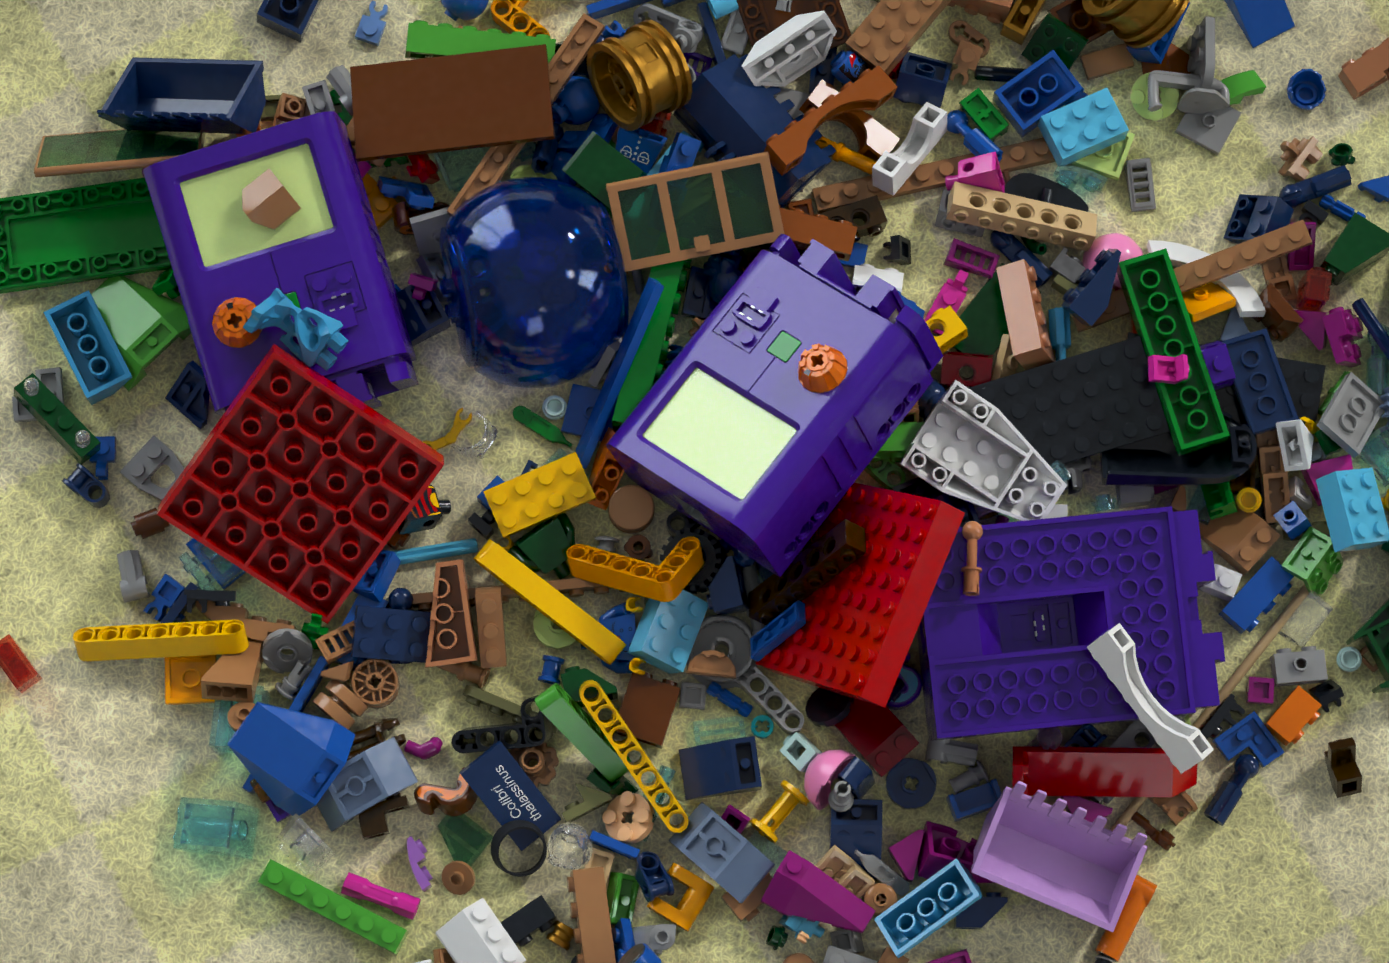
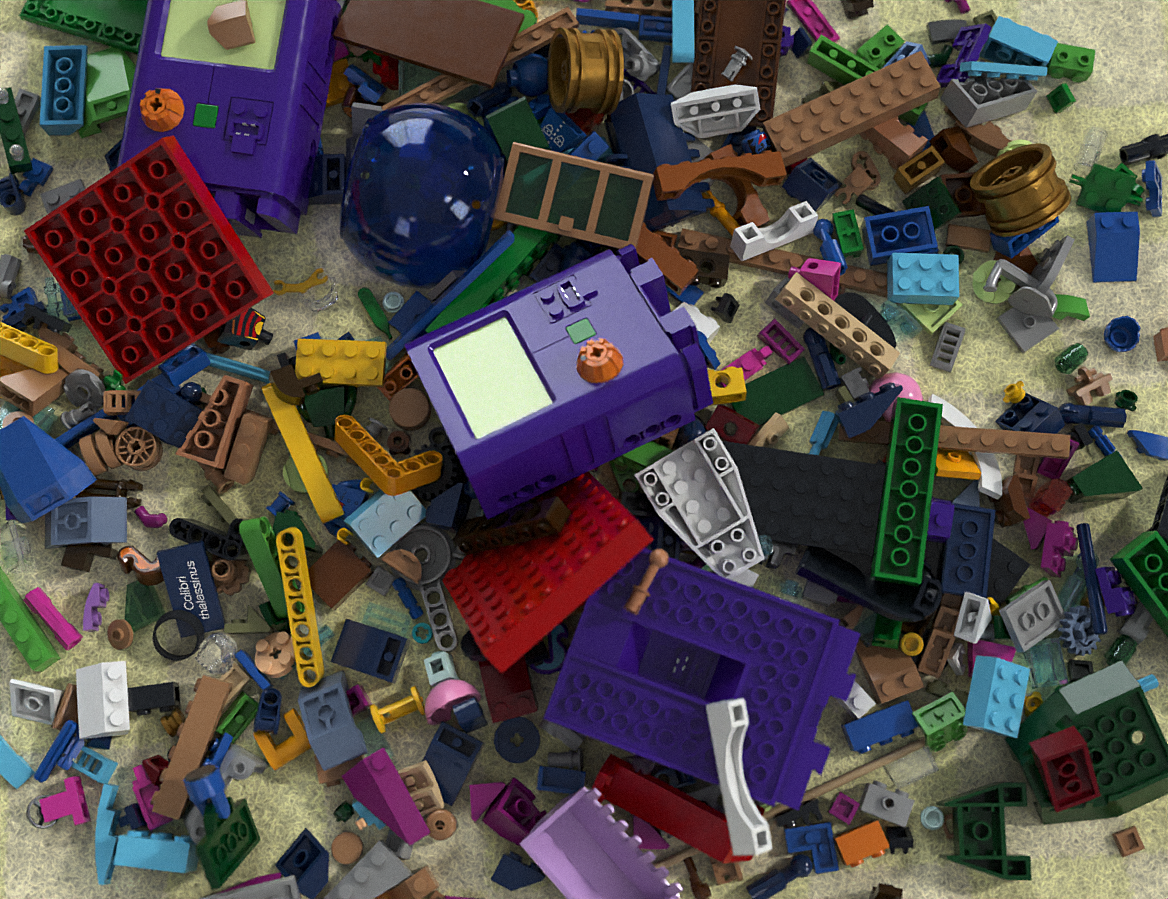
camera: 30 degrees right, 0 degrees up
dark azure hips [243,288,349,371] -> none
magenta tile [408,273,438,301] -> none
blue tile [750,600,806,662] -> none
light grey pin [828,781,854,812] -> none
light grey piece [854,850,909,895] -> none
dark azure slope [874,858,982,958] -> none
nougat wedge [996,259,1055,370] -> none
dark pink bracket [1148,354,1189,384] -> none
blue plate [1273,500,1312,541] -> none
none -> dark brown brick [269,364,323,405]
none -> dark green plate [943,246,964,265]
none -> yellow plate [1003,381,1026,404]
none -> clear green brick [1055,343,1088,374]

